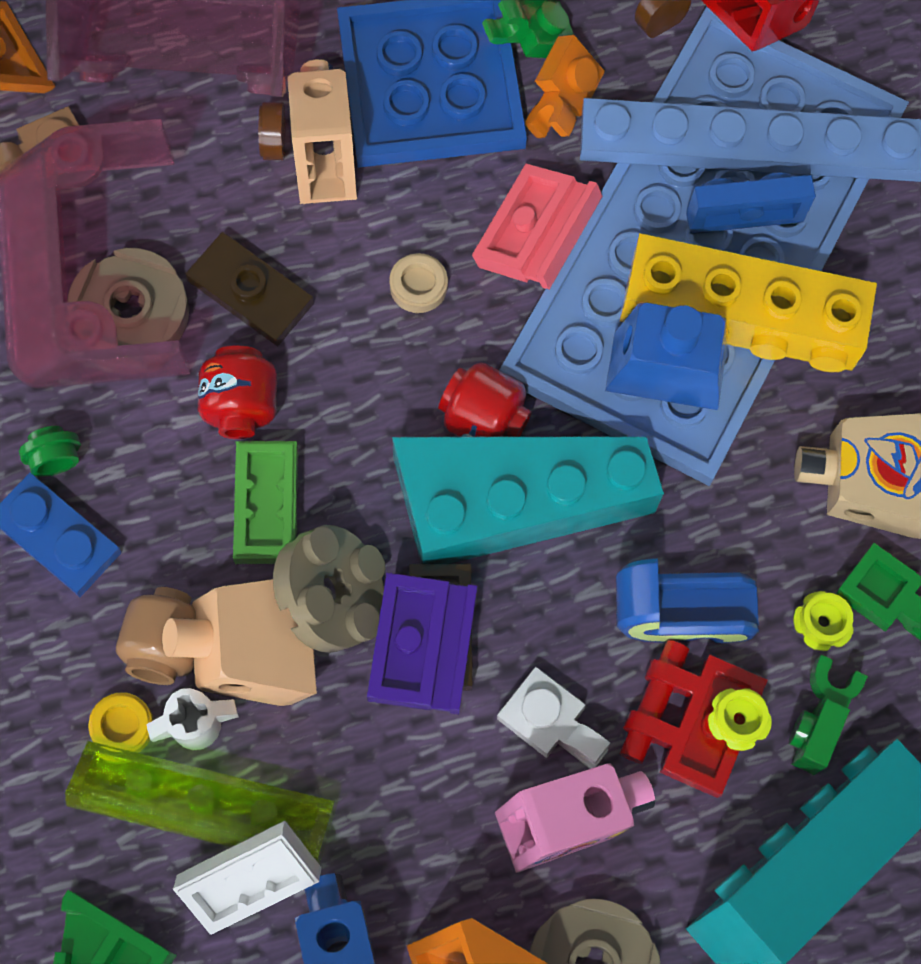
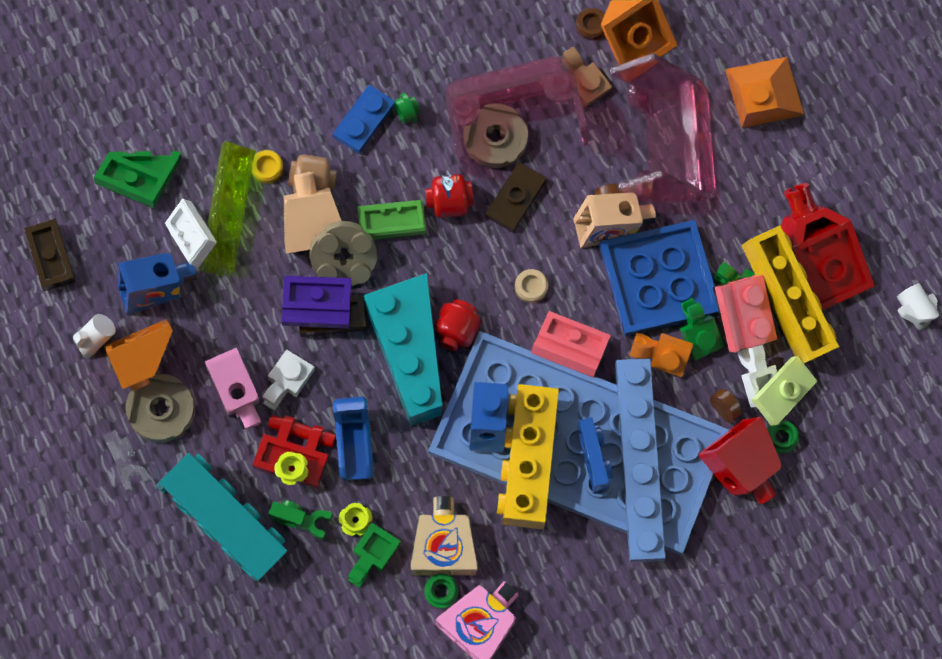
camera: 85 degrees right, 0 degrees up
white piece [146,688,239,750] -> none

